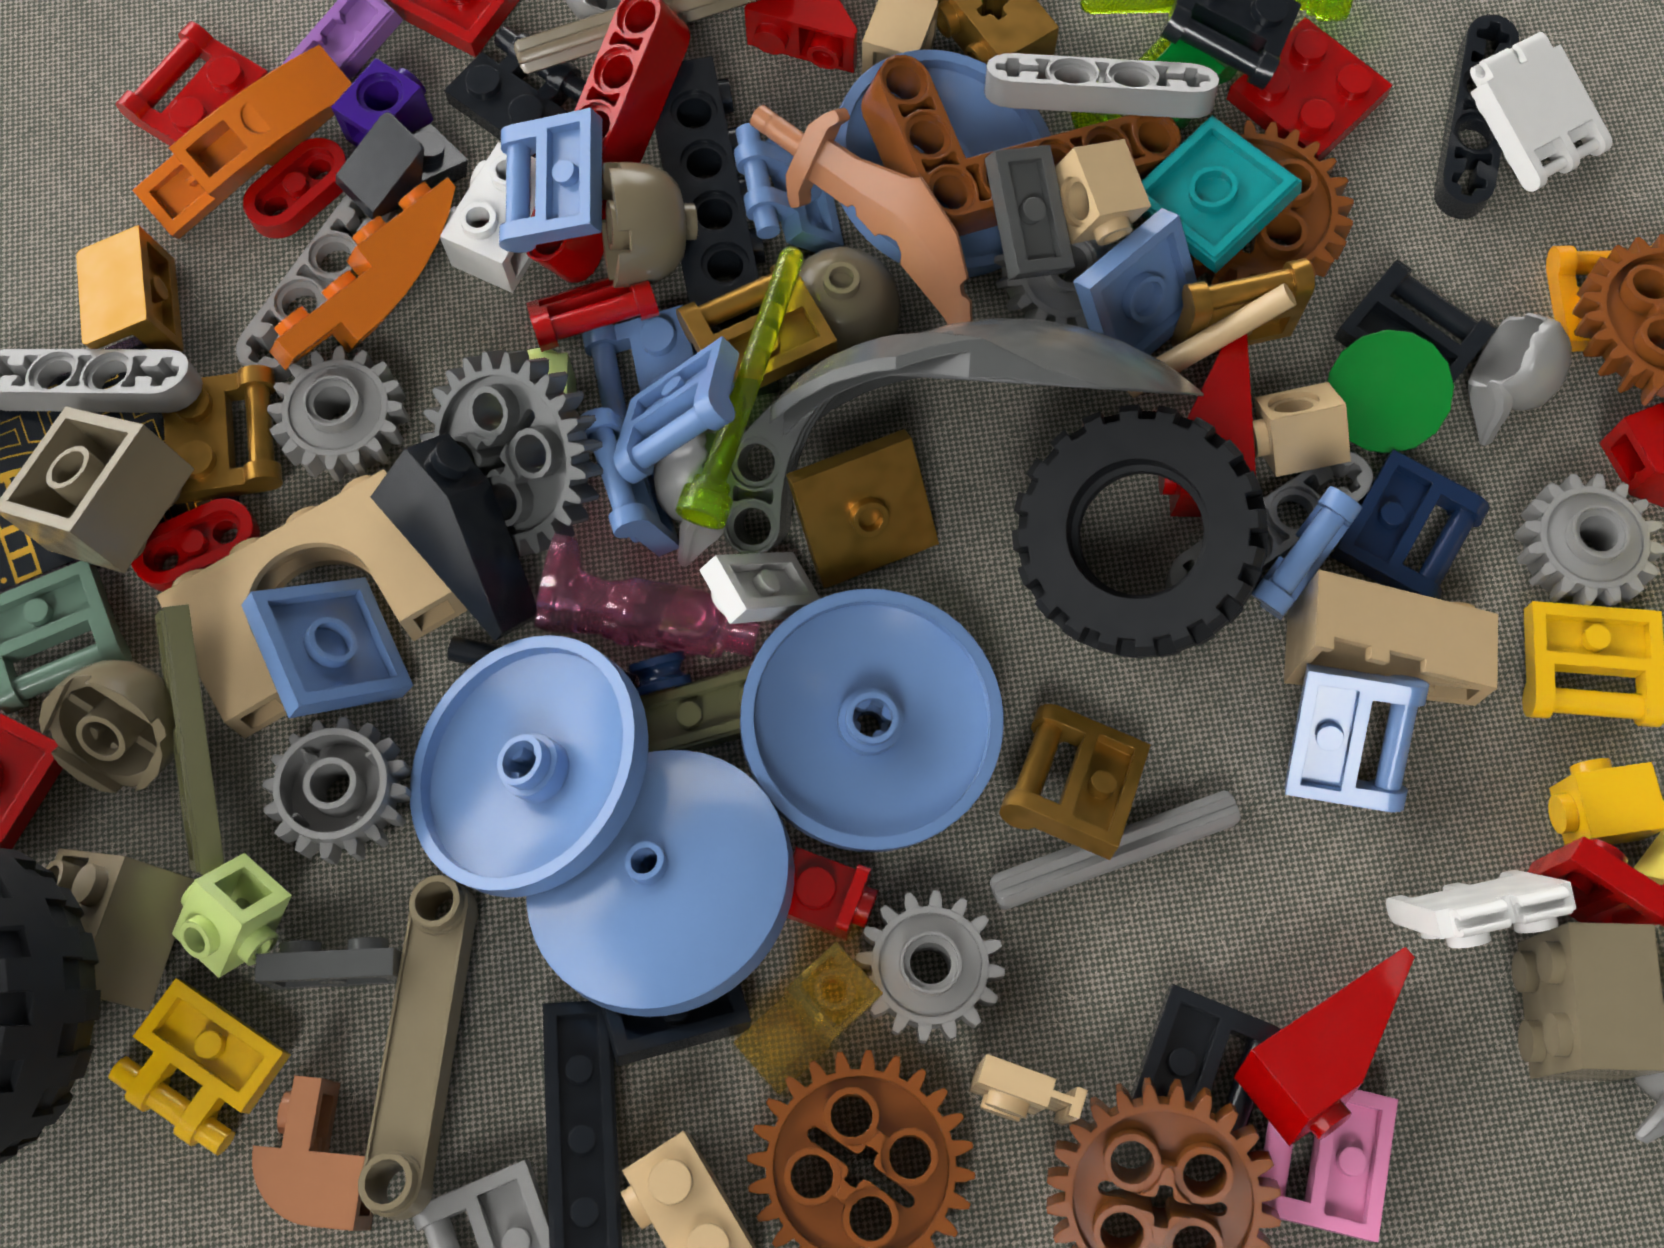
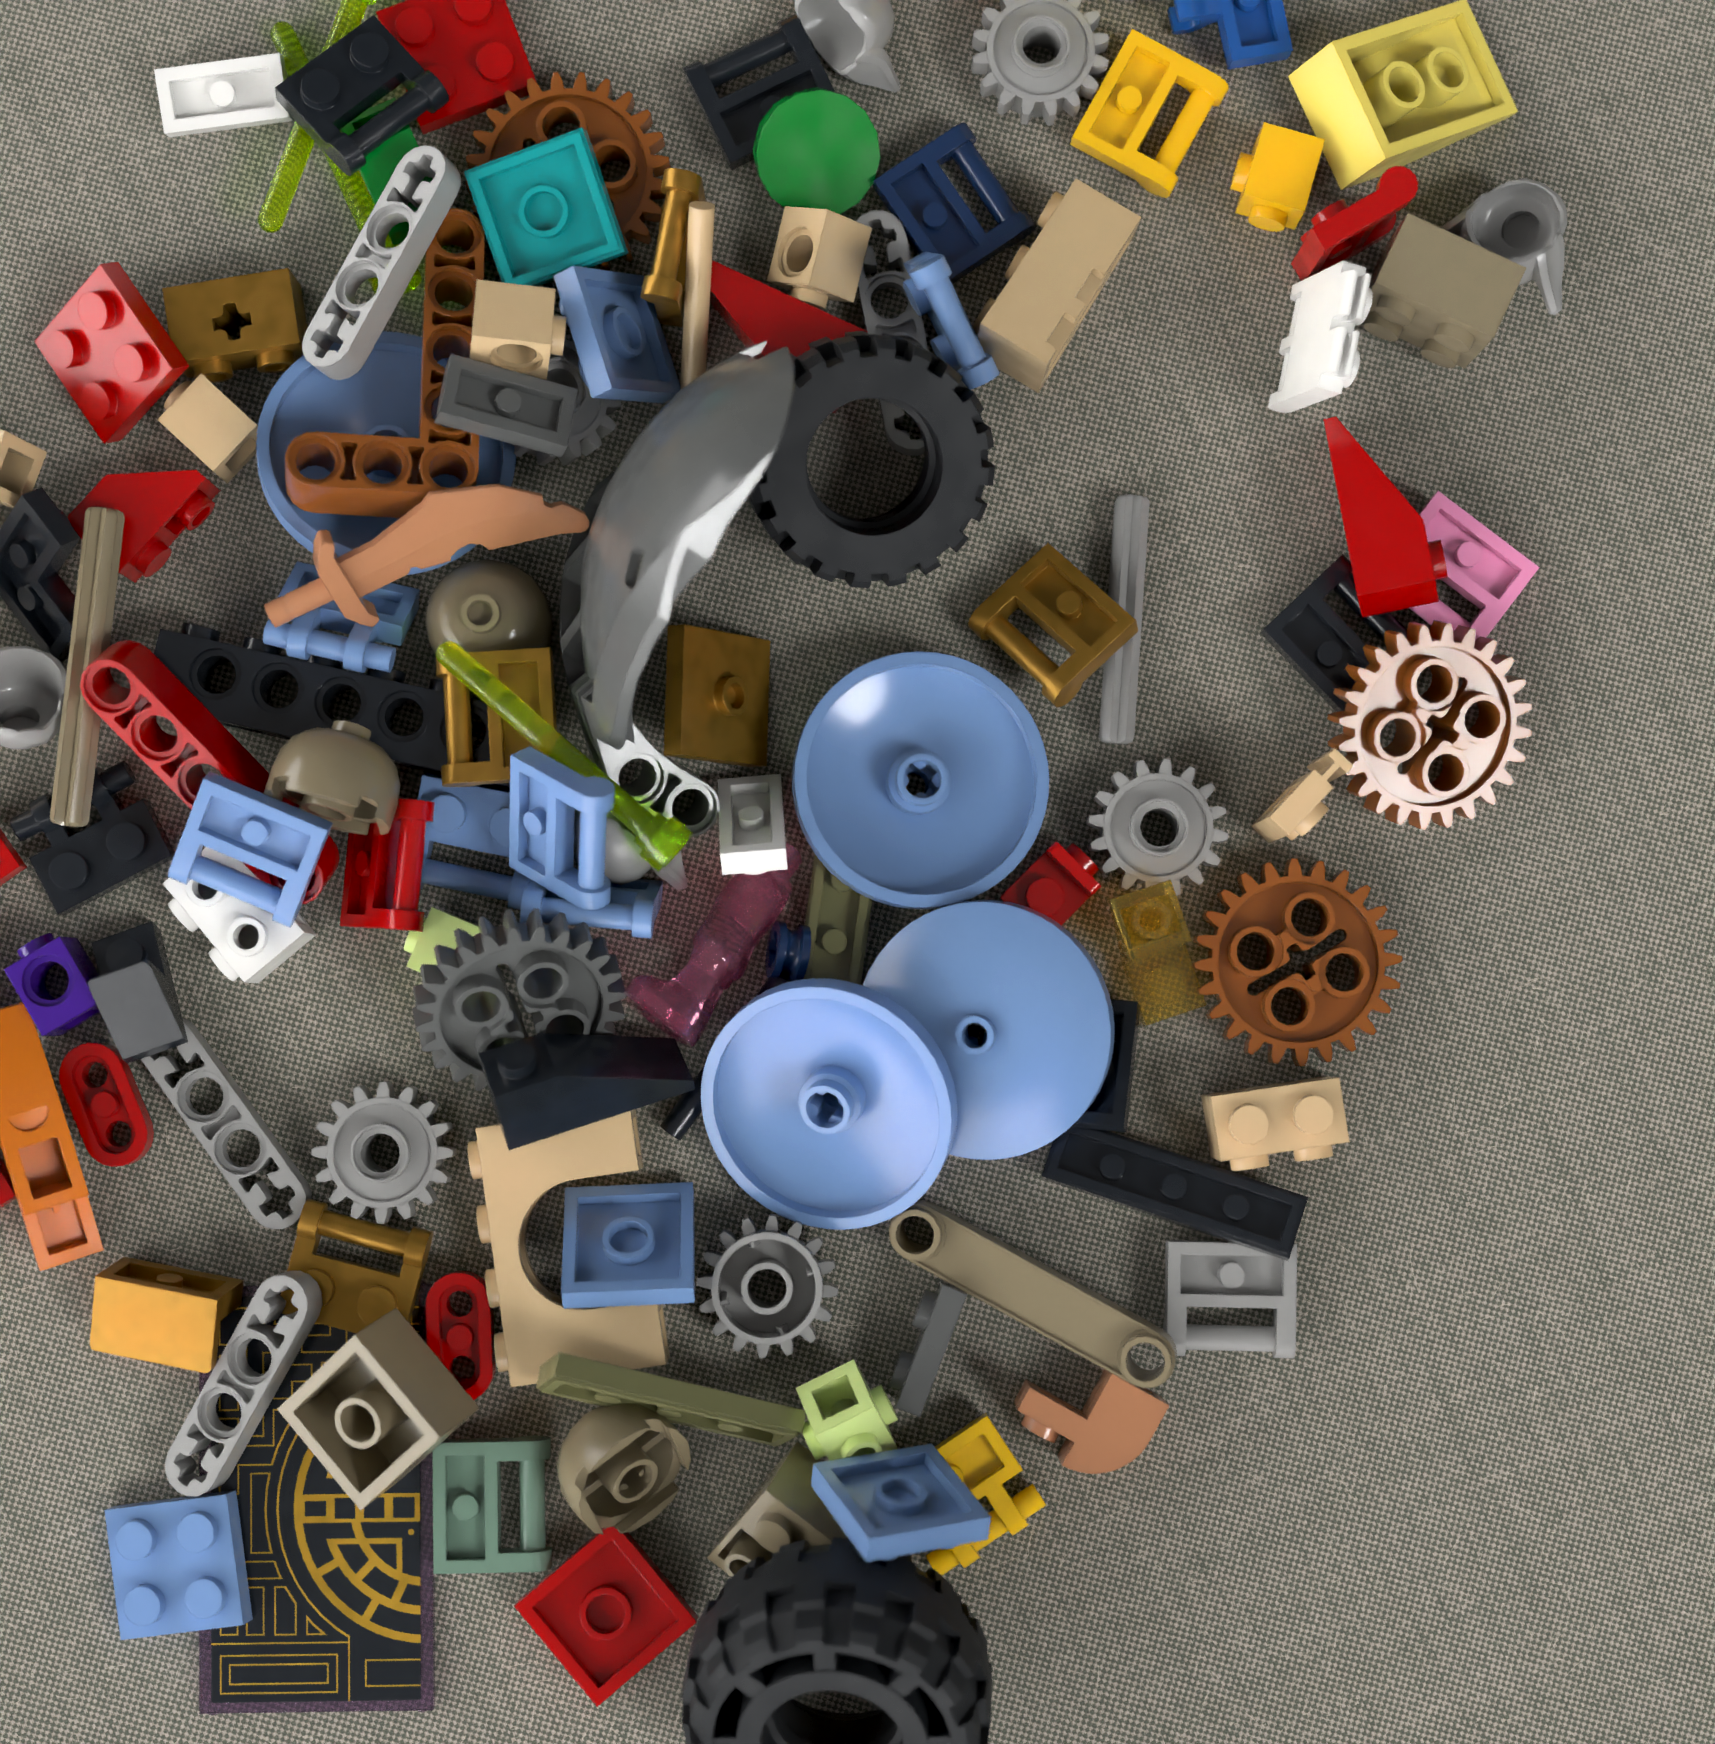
camera: 70 degrees left, 15 degrees up
orange slope [269,177,456,371] -> none
plate [1284,664,1430,812] -> none
none -> medium blue plate [811,1443,991,1562]

